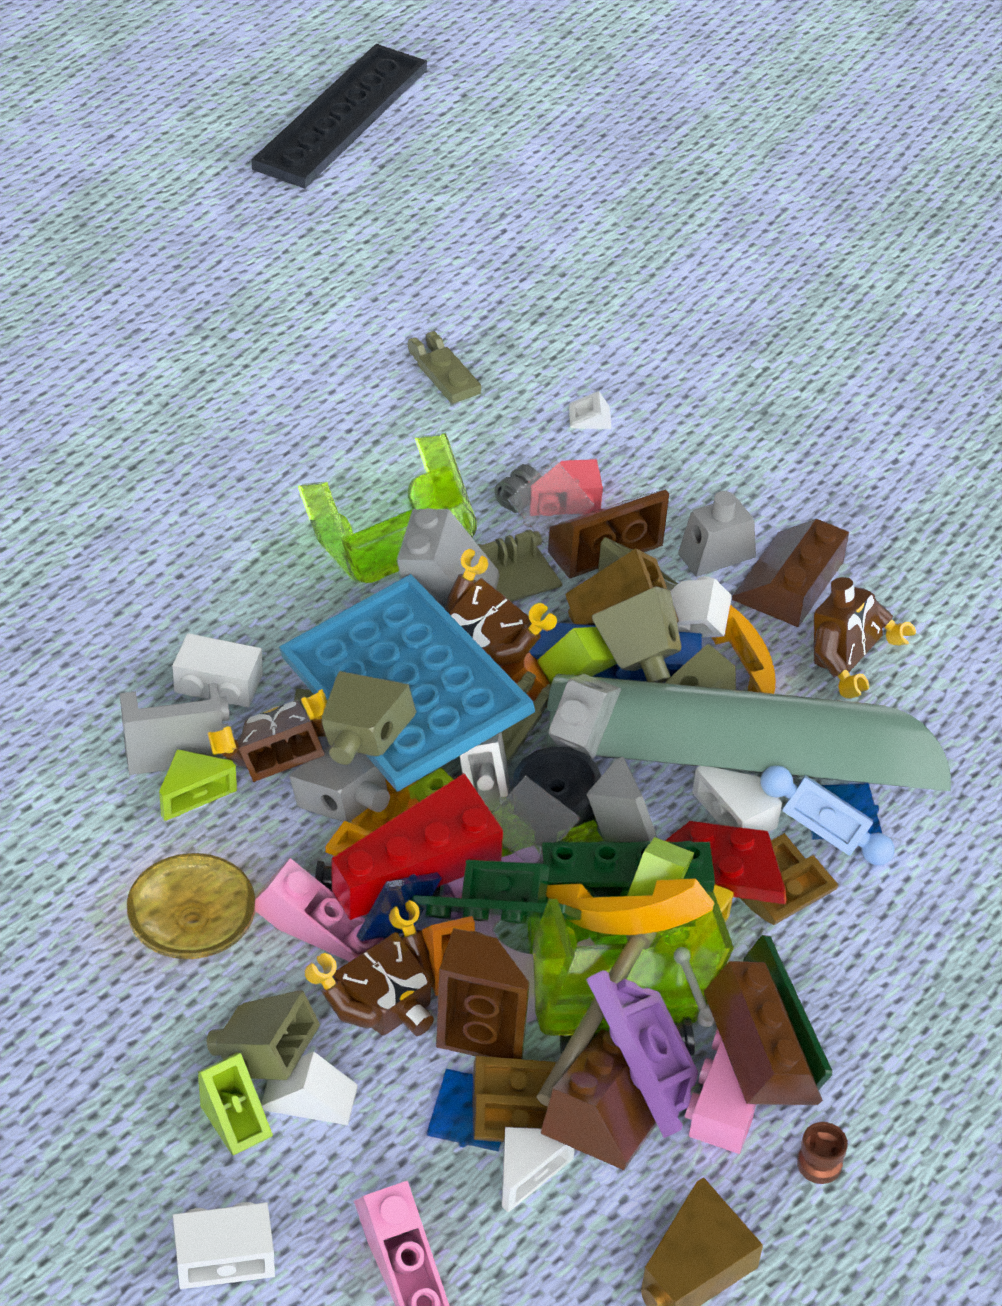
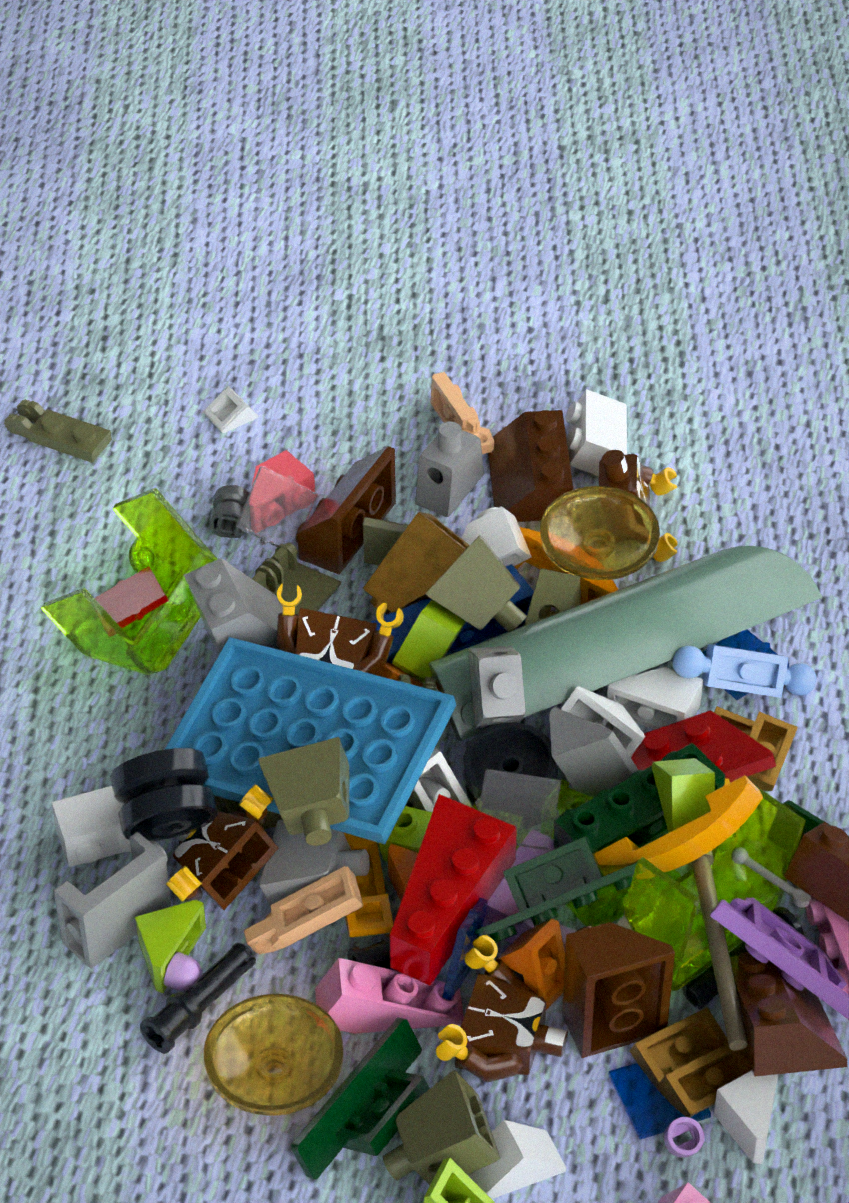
camera: 30 degrees left, 0 degrees up
none -> piece [93,566,169,634]
none -> black wheel [110,748,218,841]
none -> black pin [140,943,256,1054]
none -> lavender hinge [164,952,202,992]
none -> light nougat hinge [244,866,363,954]
none -> dark green bracket [291,1017,430,1180]
none -> light nougat hinge [430,372,494,454]
none -> clear yellow dish [540,486,660,580]
none -> white slope [561,686,645,758]
none -> white brick [566,389,627,476]
none -> lavender hinge [664,1117,704,1158]

